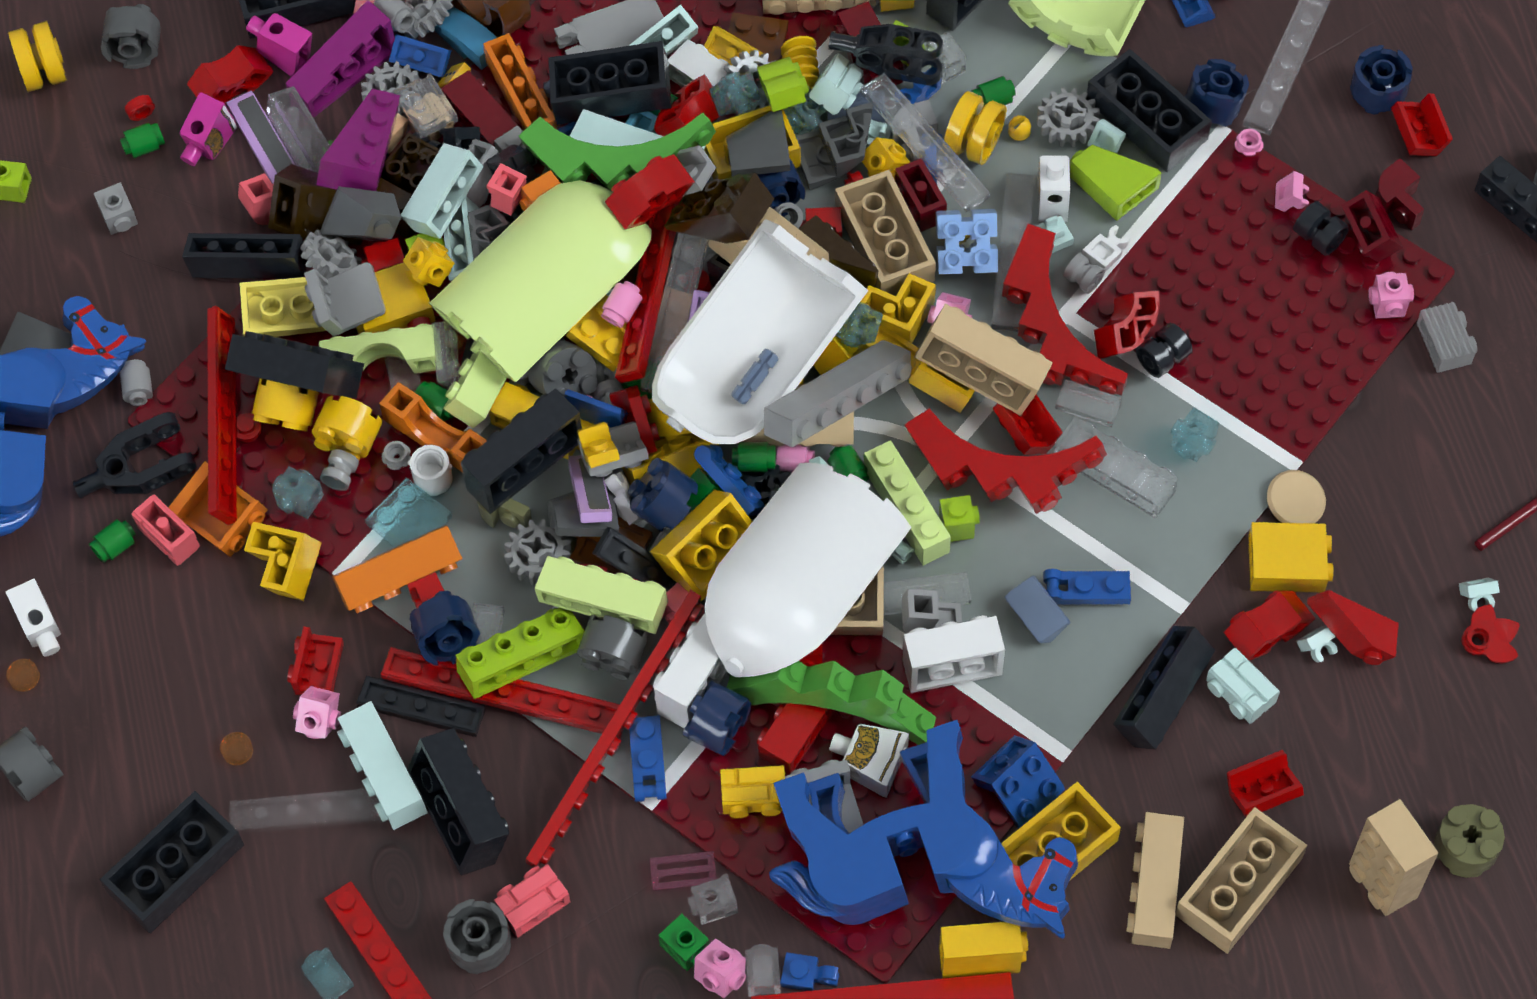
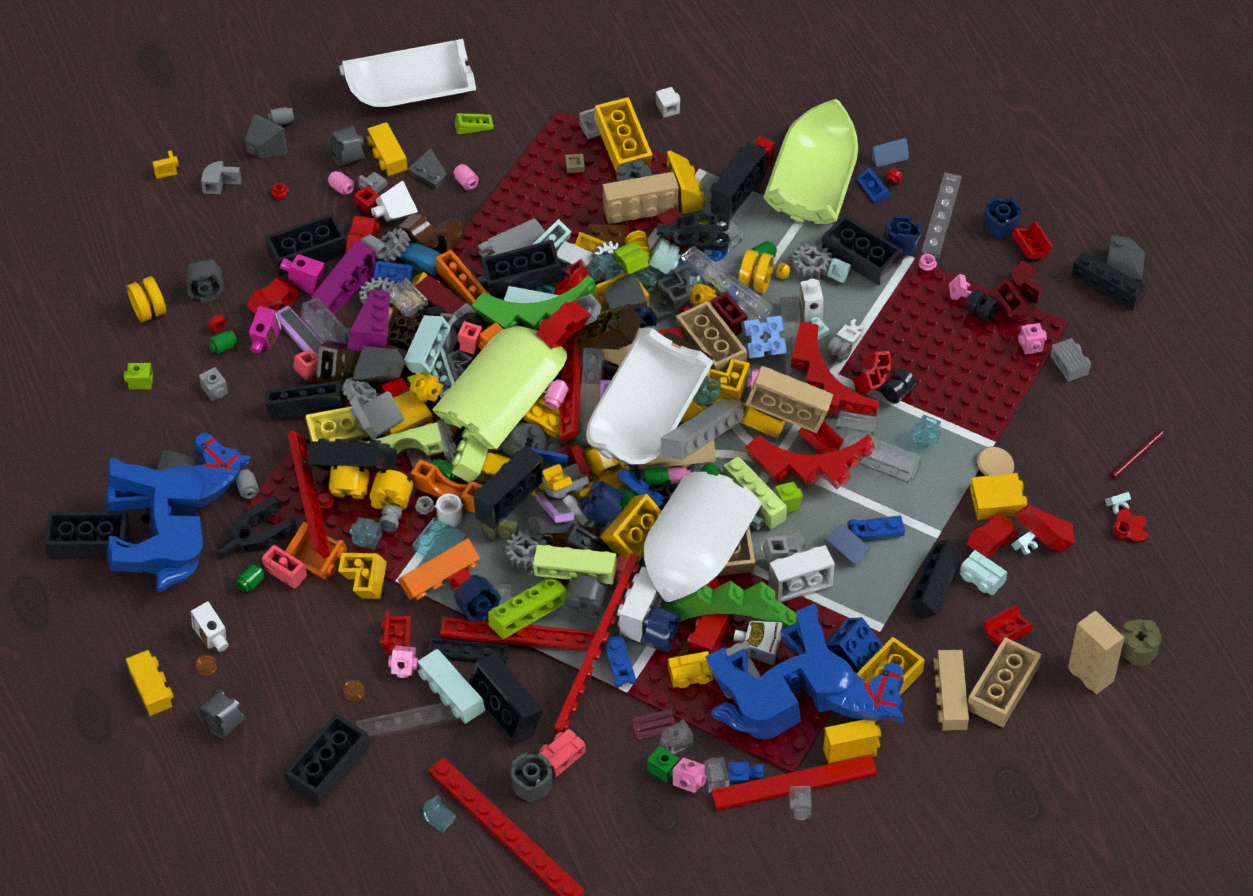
camera: 10 degrees left, 10 degrees down
sand blue axle [731,349,778,404] -> none
lime slope [1070,145,1162,221] -> none

